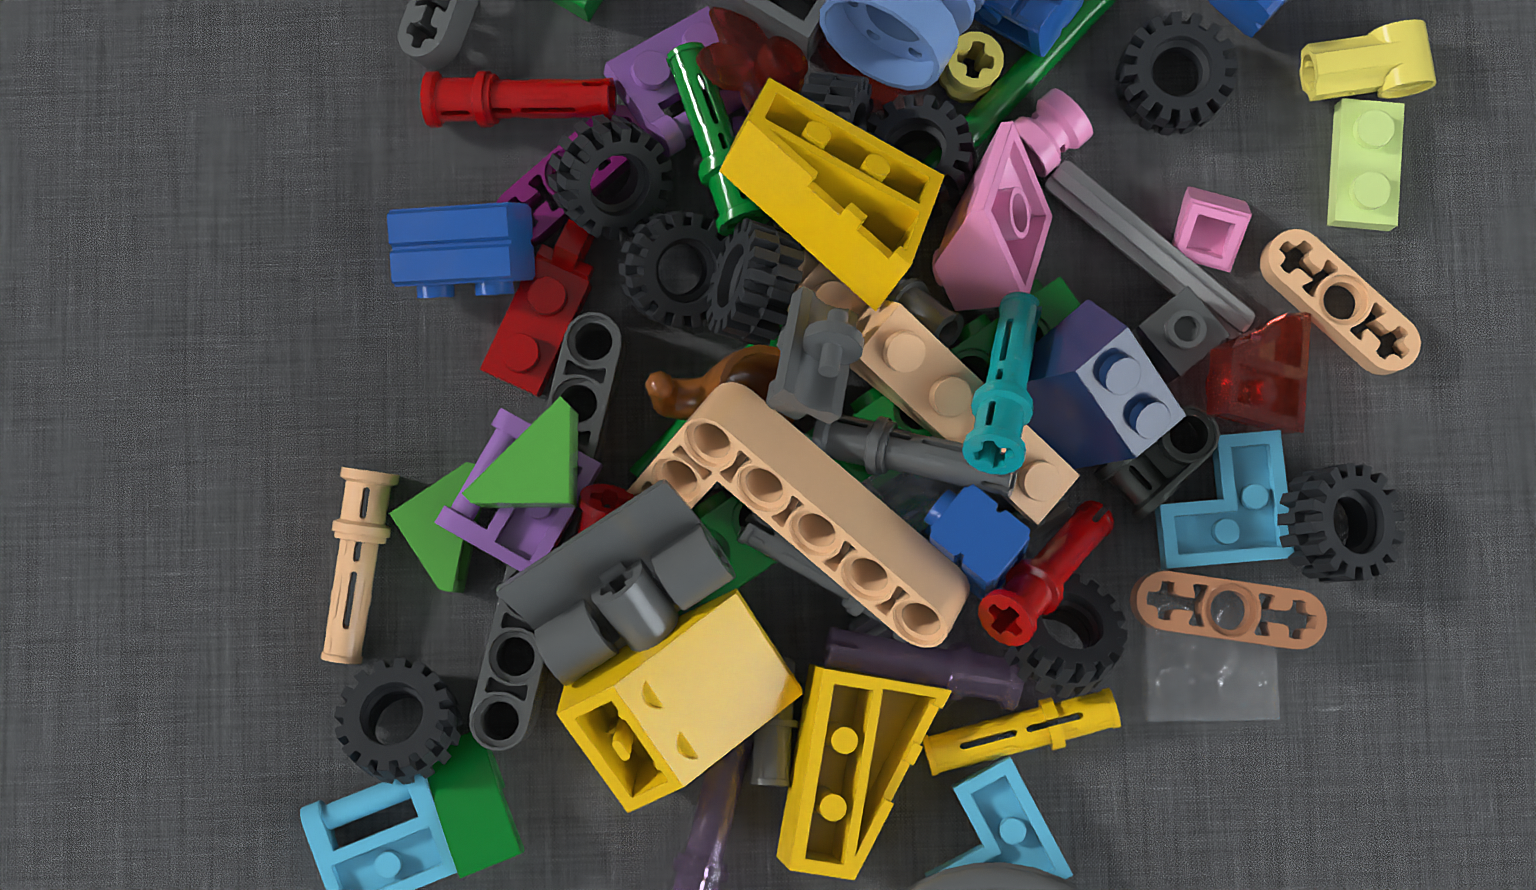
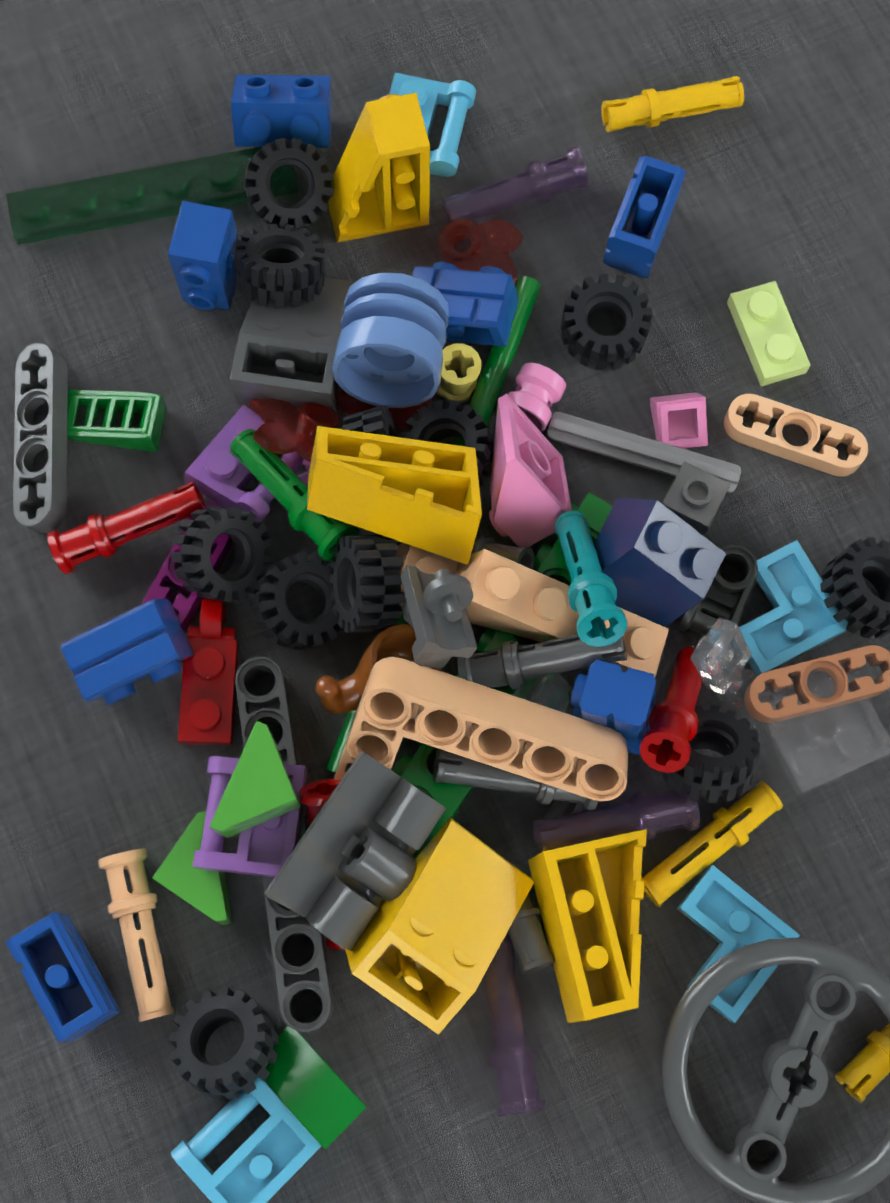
camera: 30 degrees left, 10 degrees down
clear red wing [1206,312,1311,434] -> none
light yellow piece [1299,19,1436,102] -> none
none -> blue brick [6,912,121,1042]
none -> clear plate [690,617,757,708]

